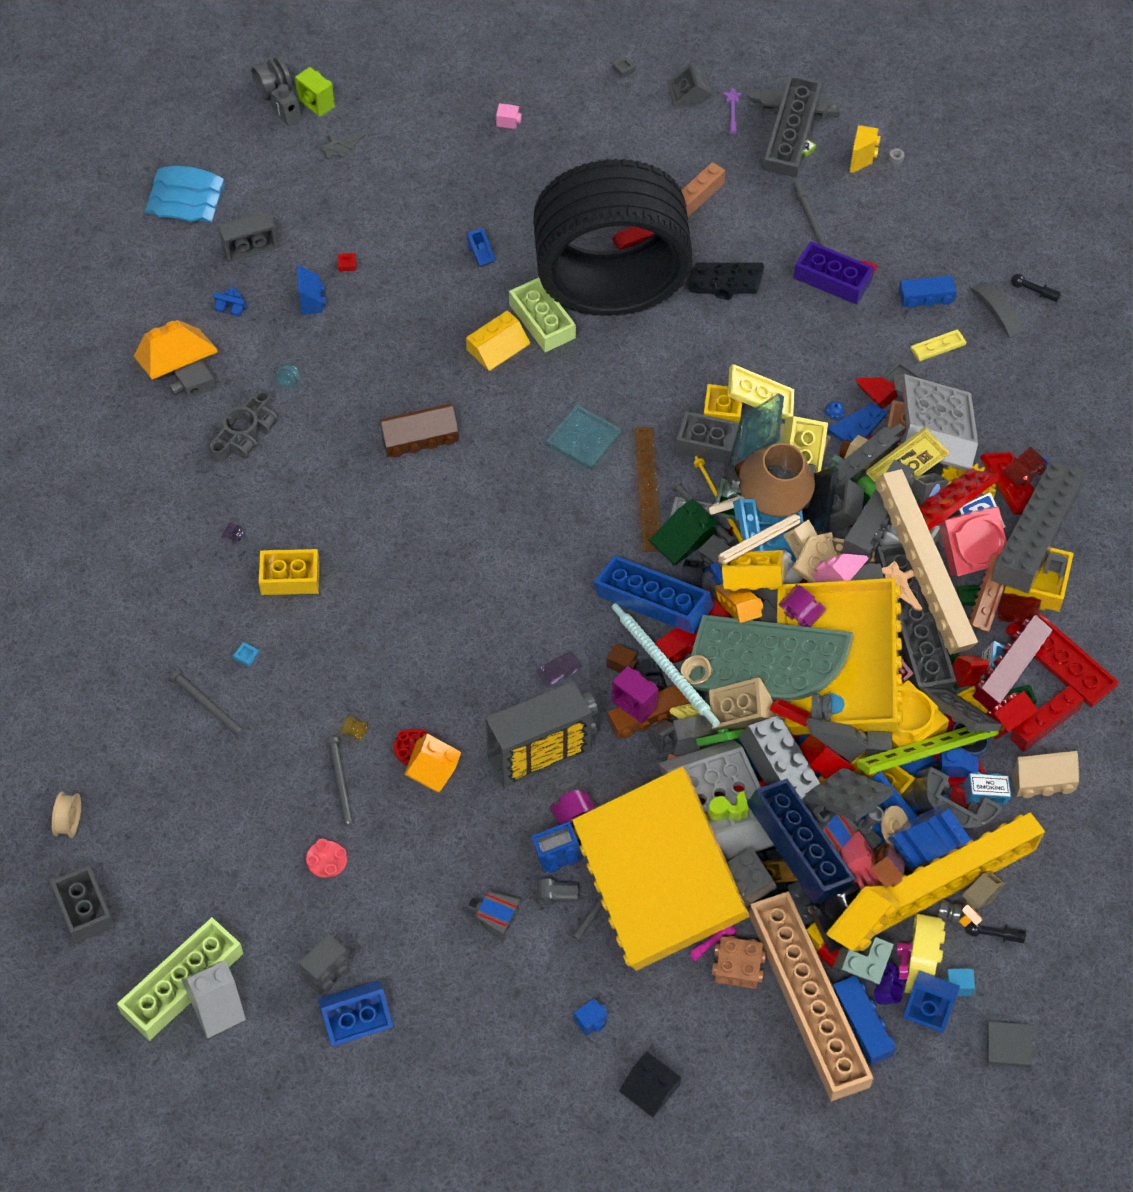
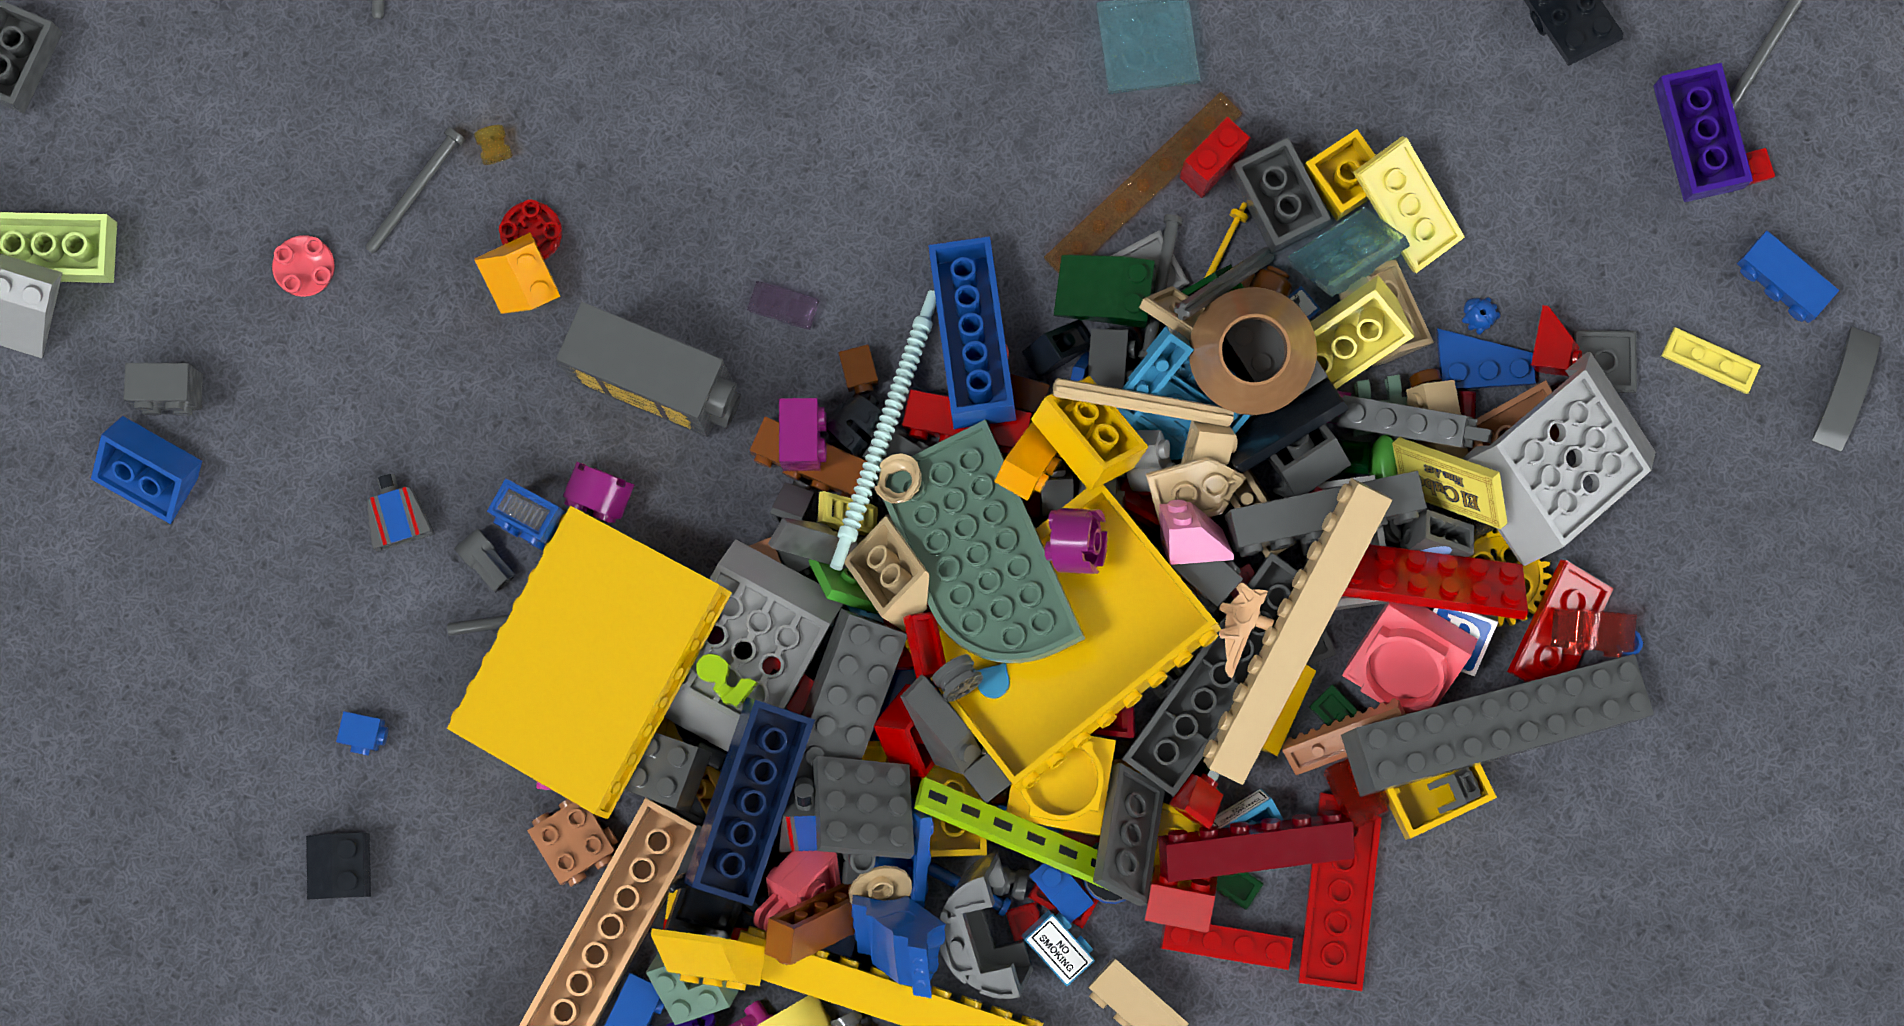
camera: 50 degrees right, 25 degrees up
none -> red brick [1179,116,1250,198]

